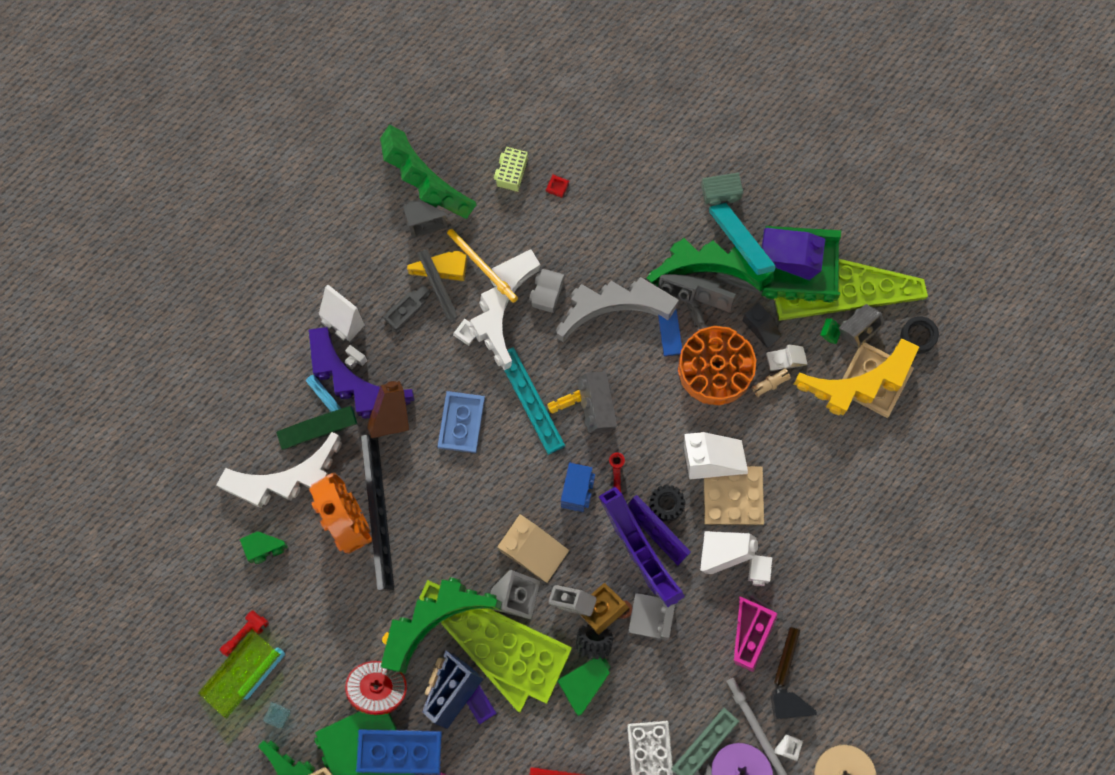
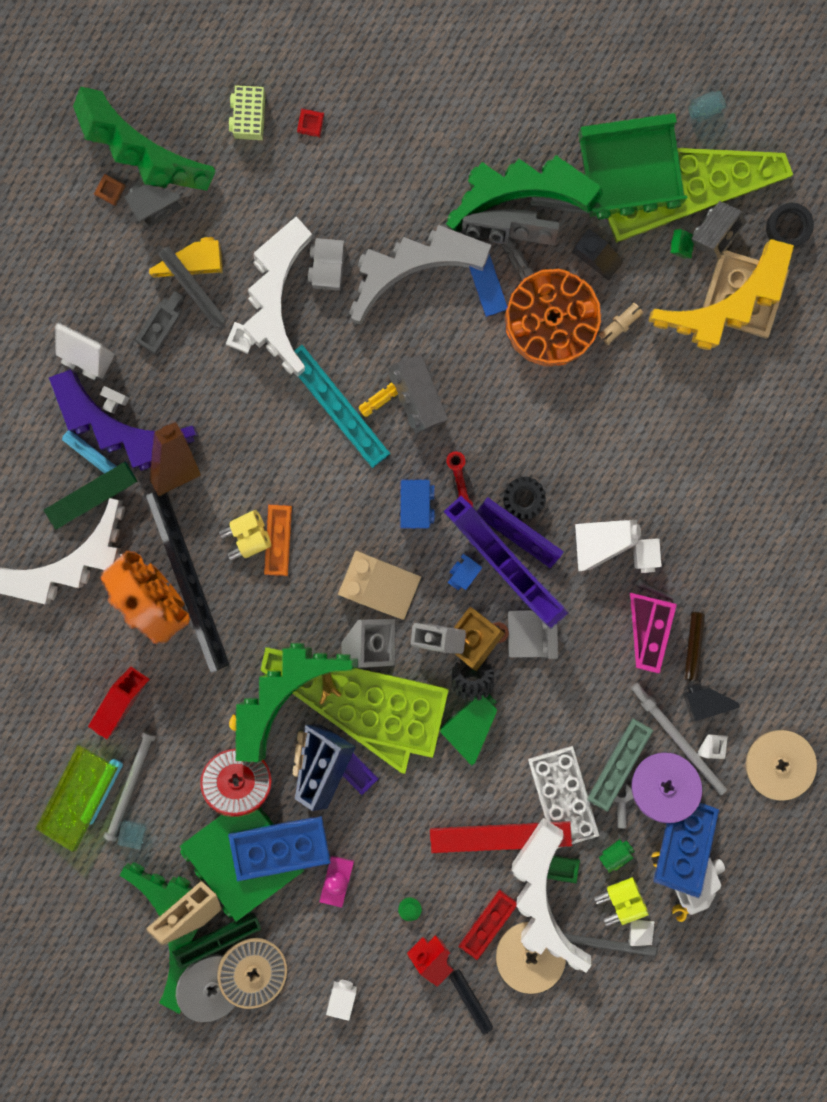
camera: 15 degrees left, 15 degrees up
red brick [219,610,269,657] -> none
green slope [239,531,288,564] -> none
medium blue plate [438,391,485,453] -> none
yellow bar [447,229,518,303] -> none
white slope [684,432,748,479] -> none
sand green brick [701,172,743,206] -> none
tan plate [704,466,764,525] -> none
teal tile [709,203,775,275] -> none
dark purple slope [762,228,825,280] -> none
white slope [766,345,808,372] -> none
none -> red slope [88,666,150,739]
none -> dark orange tile [94,174,126,206]
none -> light grey bar [103,731,156,842]
none -> light yellow piece [219,510,271,560]
none -> orange tile [264,505,292,576]
none -> pearl gold bar [319,672,341,705]
none -> blue brick [447,553,483,591]
none -> clear light blue brick [688,91,726,122]

